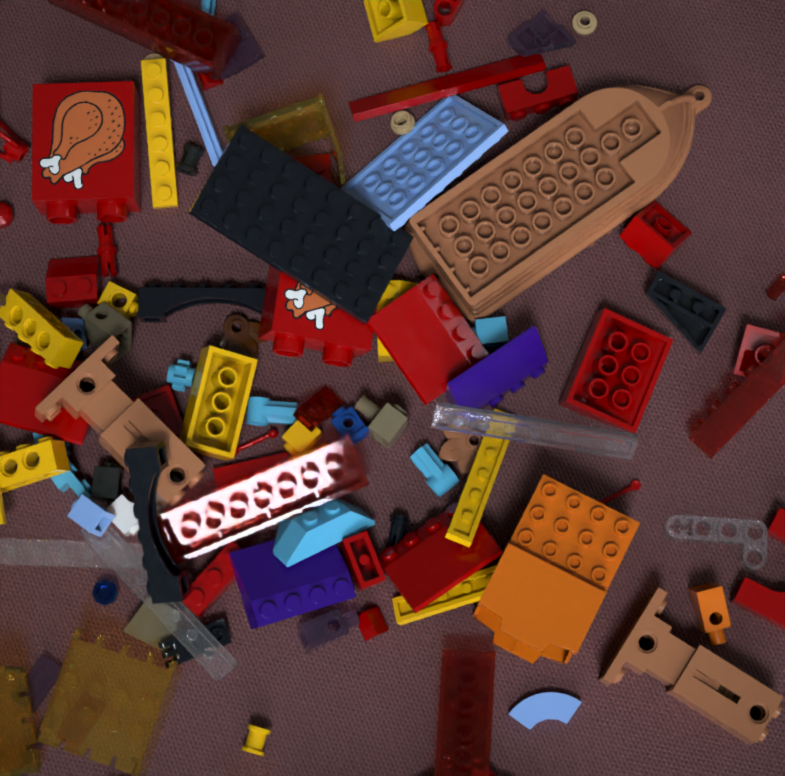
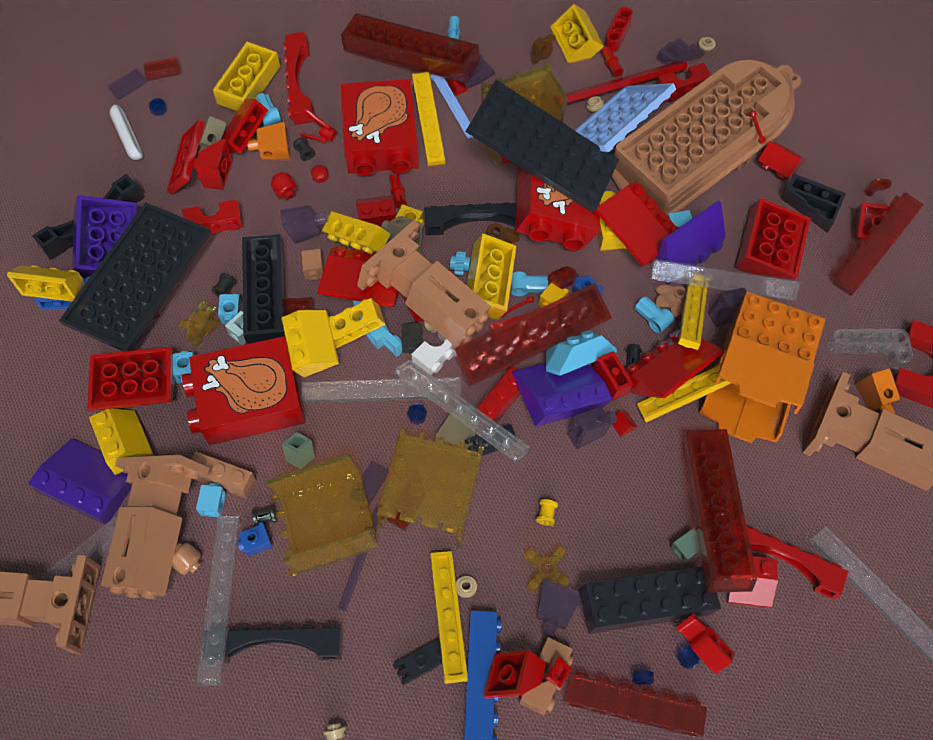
camera: 10 degrees left, 15 degrees down
light blue brick [67,494,115,537] -> none
black arch [124,440,191,604] -> none
pearl dark grey bush [175,144,204,176] -> none
dark tan brick [354,395,408,451] -> none
light blue tile [508,692,582,730] -> none
none -> reddish brown plate [532,34,556,64]
none -> clear purple torso [708,288,747,328]
none -> red hinge [749,110,766,144]

